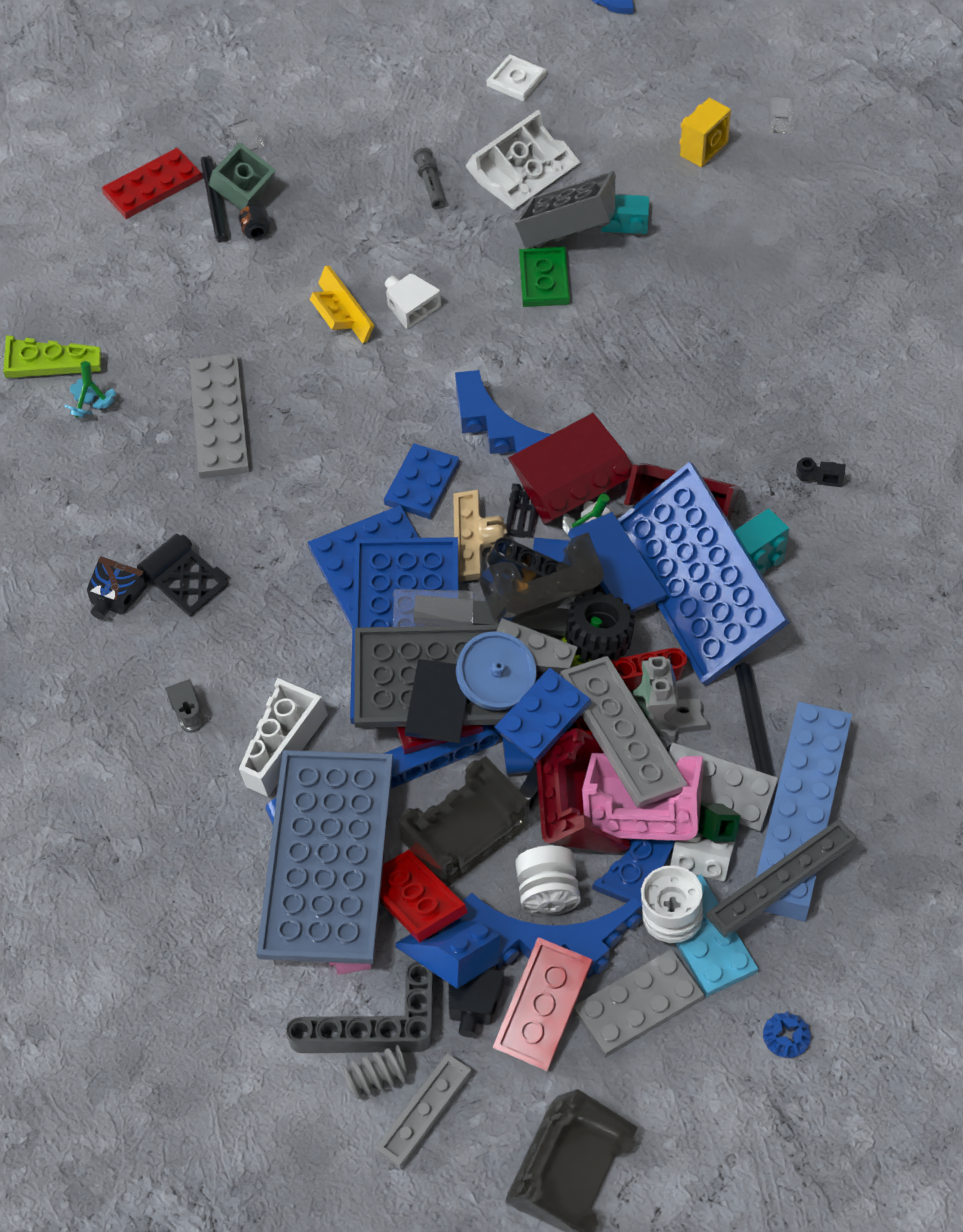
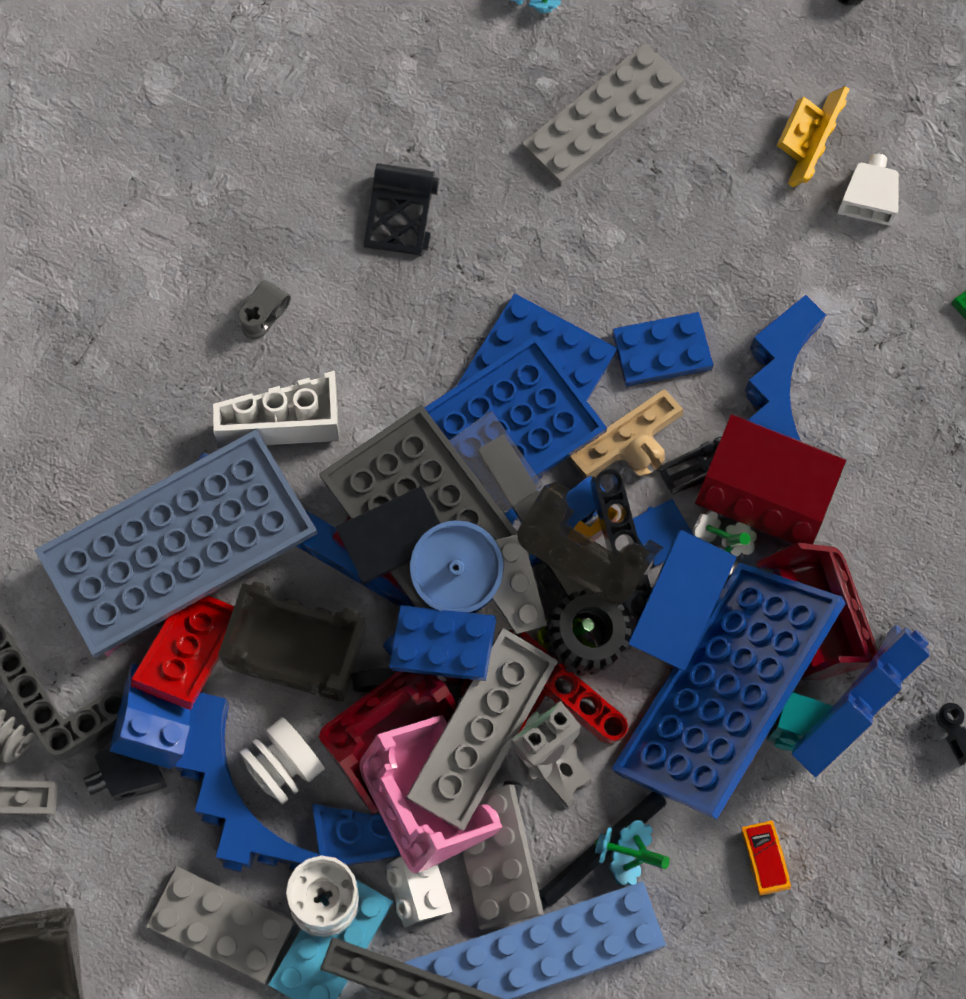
camera: 50 degrees right, 15 degrees up
black torso [87,556,148,620] -> none
plate [492,937,593,1071] -> none
dark green brick [697,803,741,842] -> none
none -> medium azure plant [595,820,670,886]
none -> slope [741,820,791,896]
none -> blue arch [792,625,930,778]

